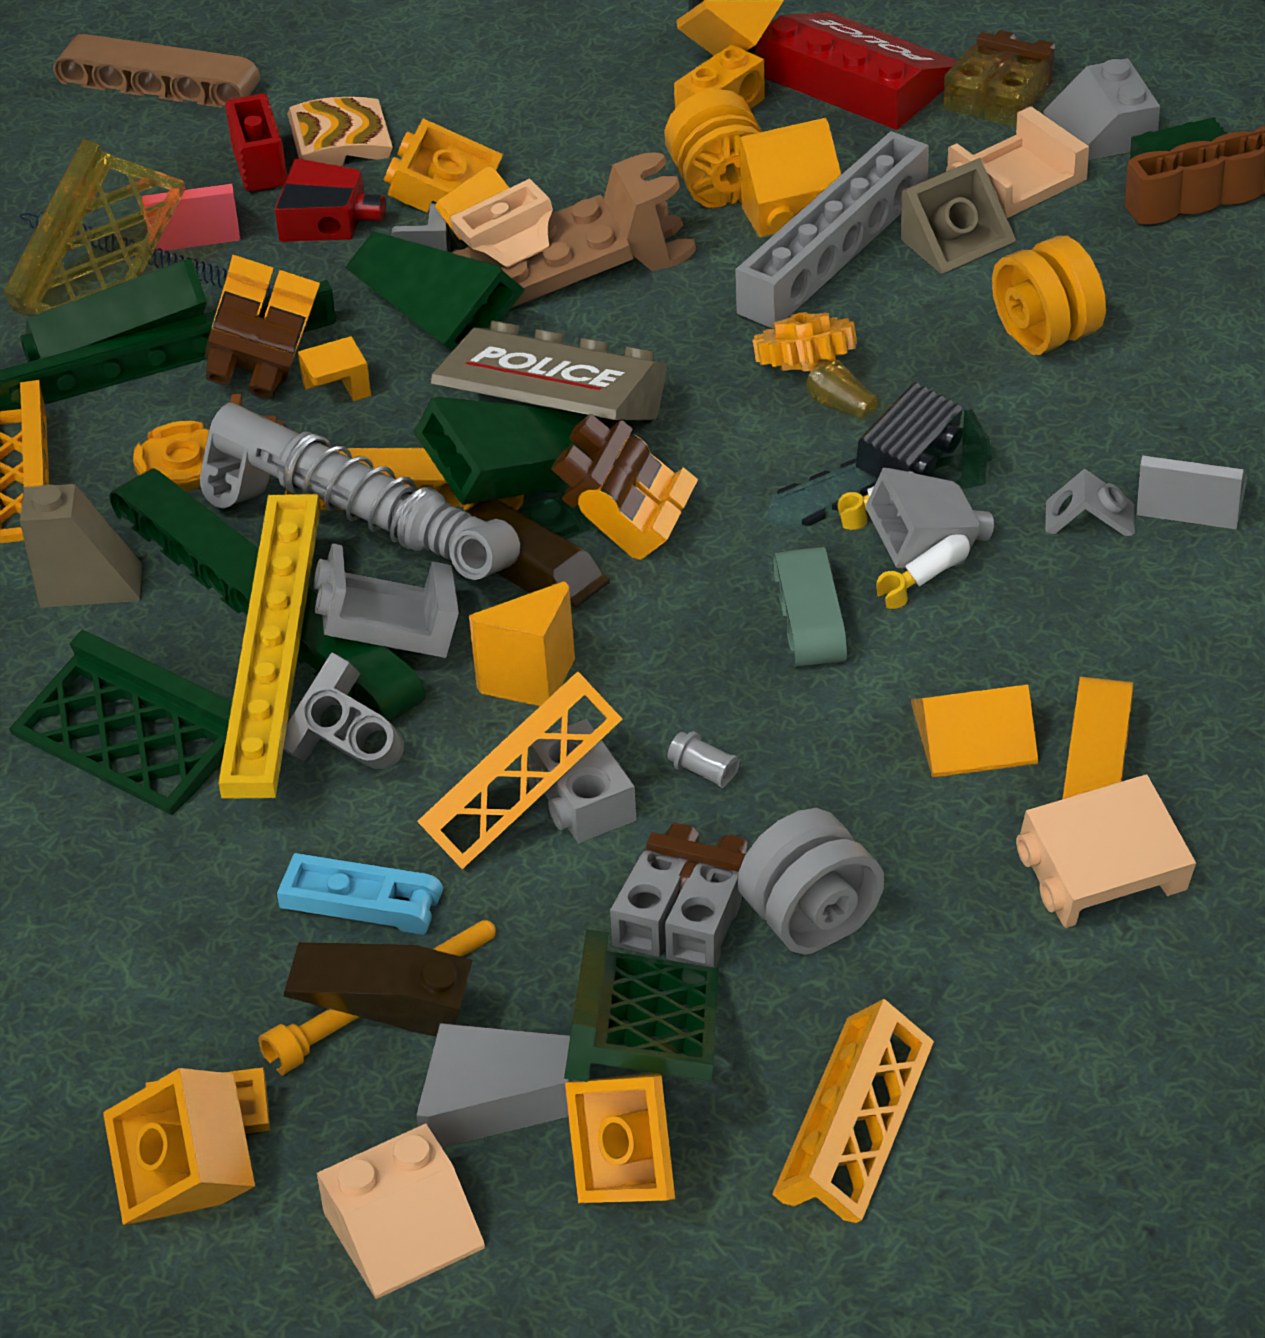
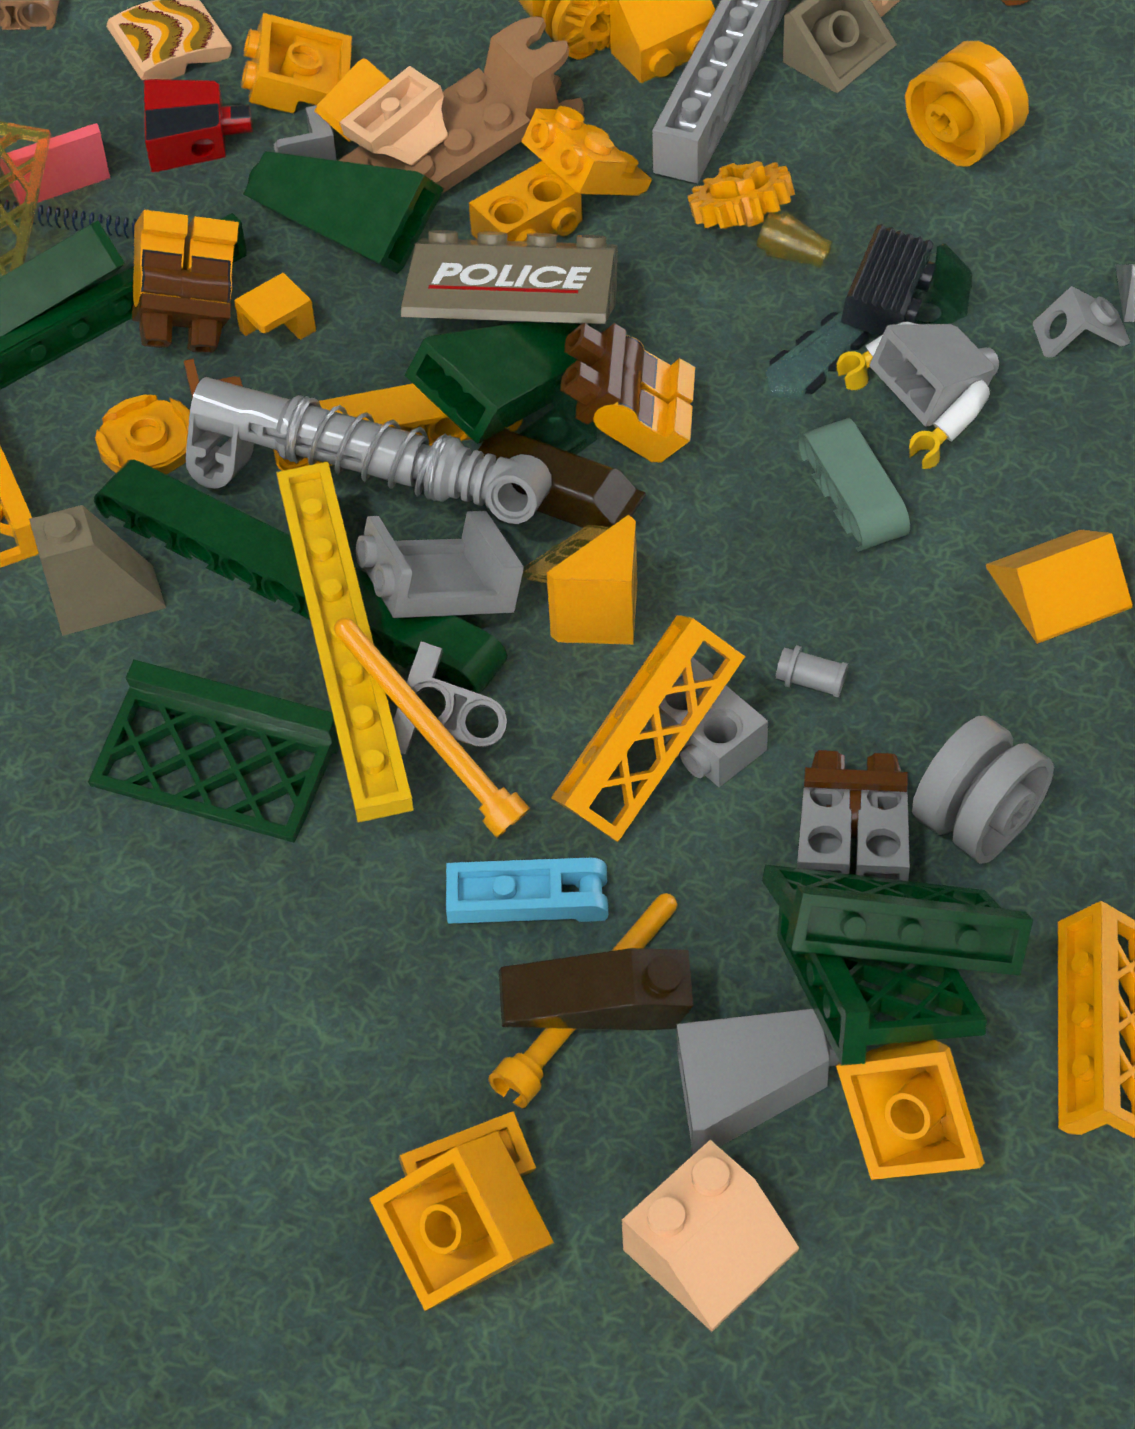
camera: 15 degrees left, 10 degrees up
red brick [225,93,287,192] -> none
none -> light orange piece [334,618,530,838]
none -> light orange brick [469,161,582,241]
none -> light orange plate [521,106,652,196]
none -> dark green fence [762,864,1033,976]

